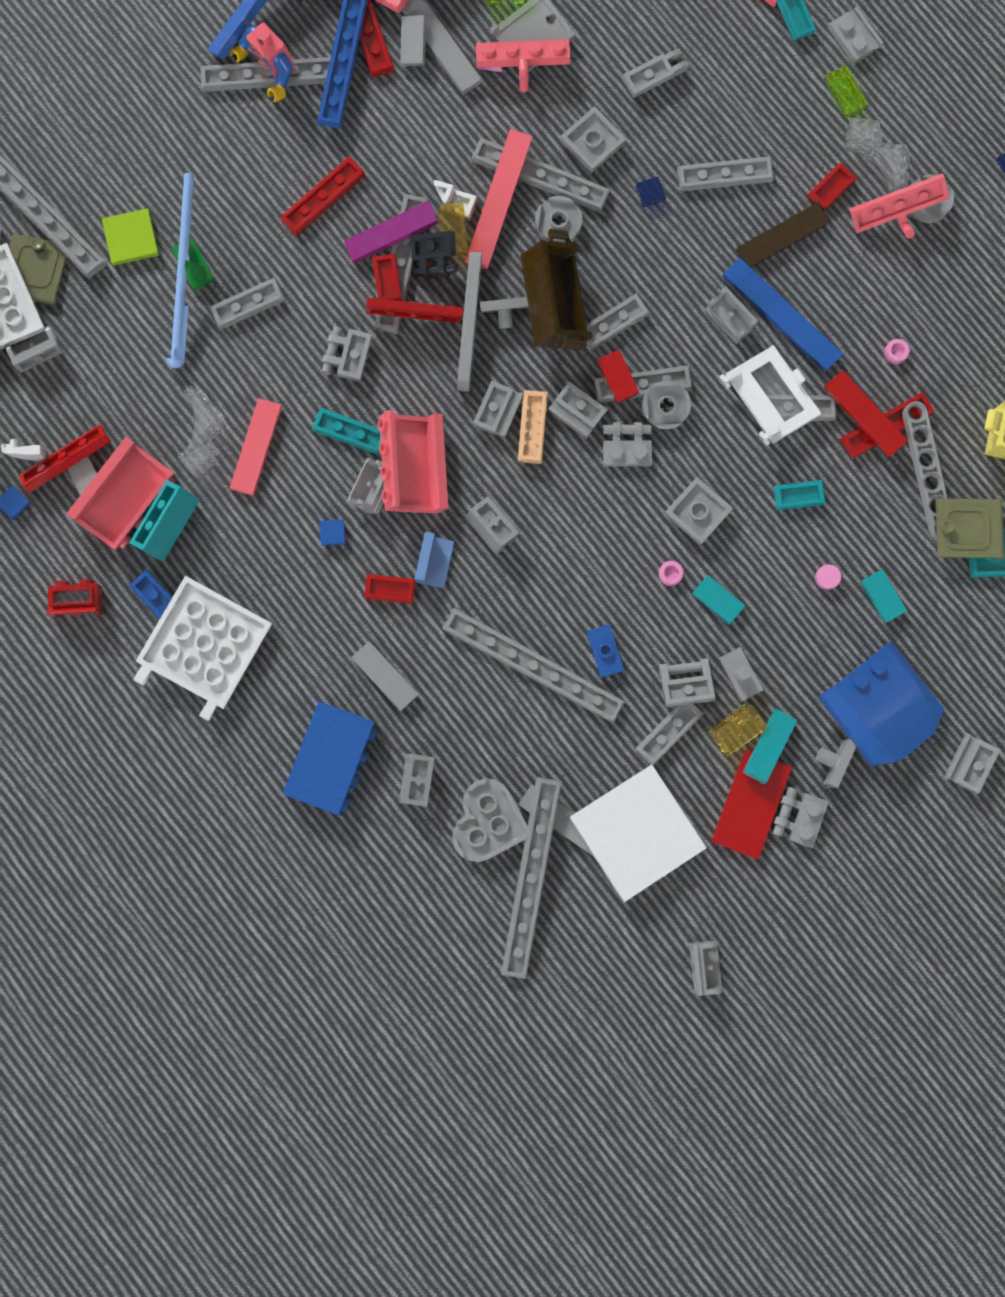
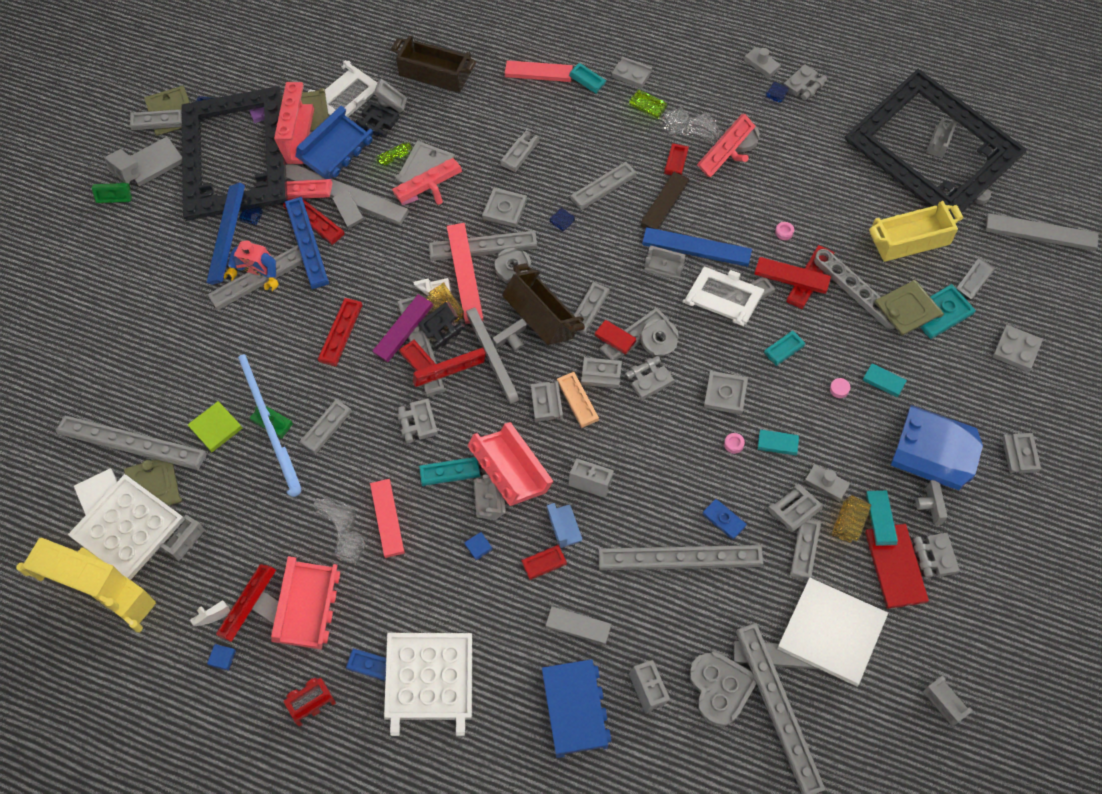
camera: 25 degrees left, 20 degrees down
teal brick [129,480,200,562] -> none

